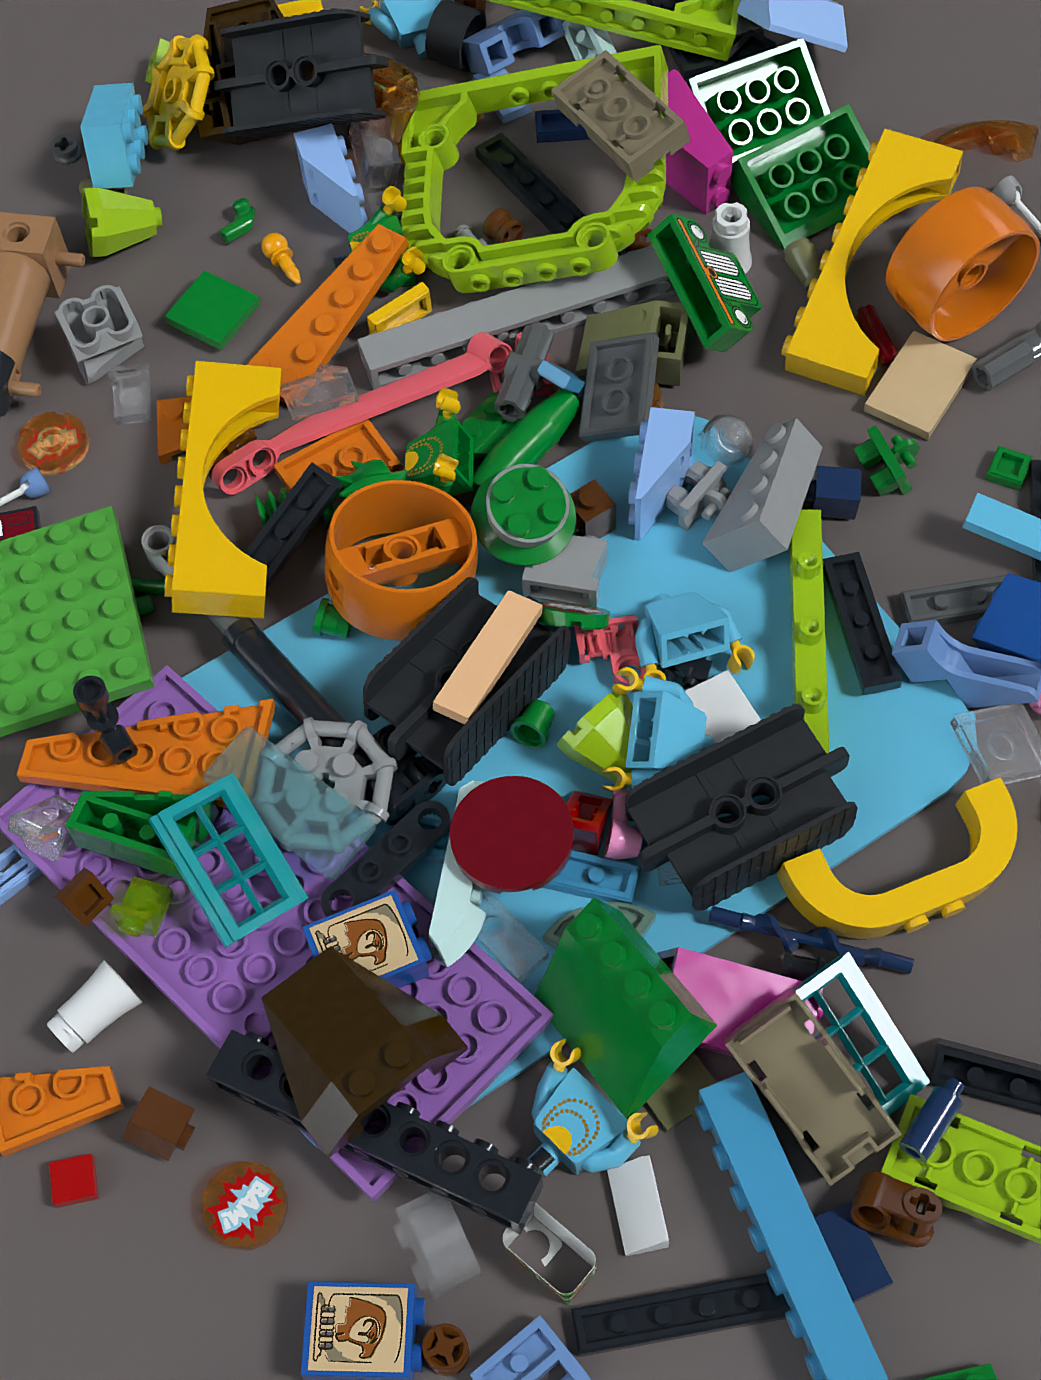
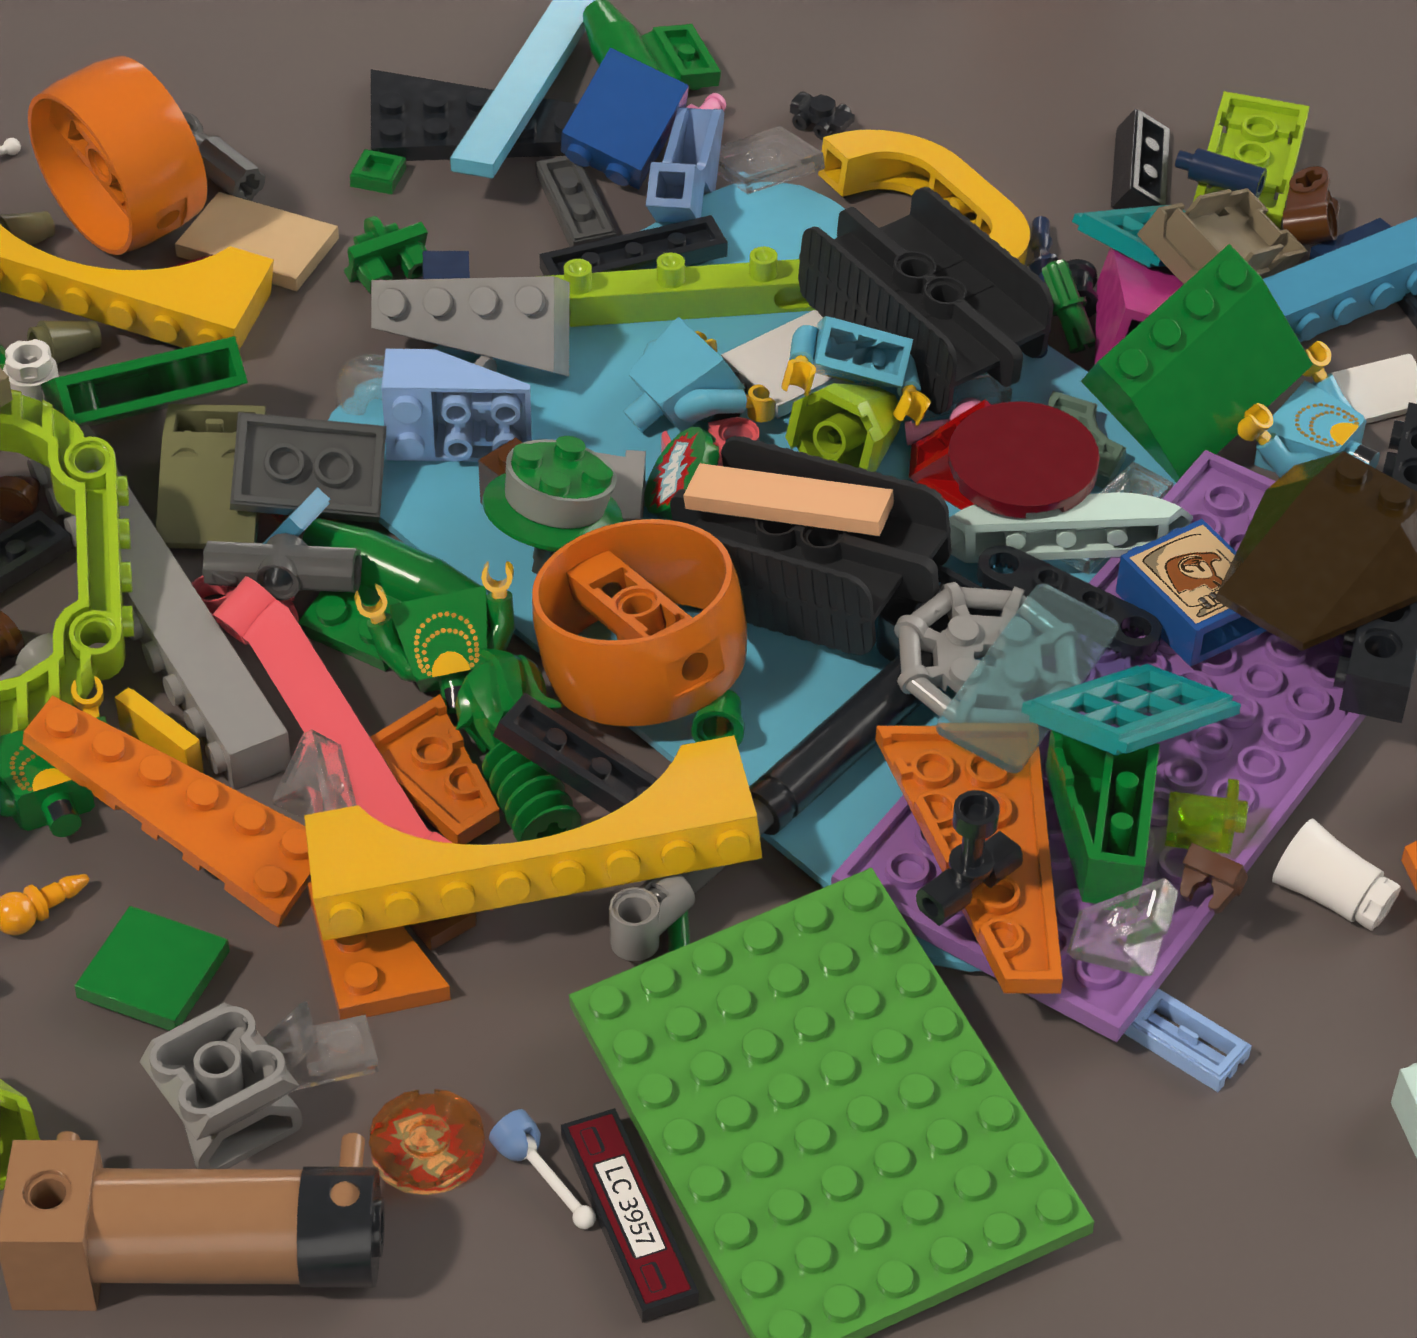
camera: 105 degrees left, 15 degrees down
none -> green axle [1042,259,1096,353]

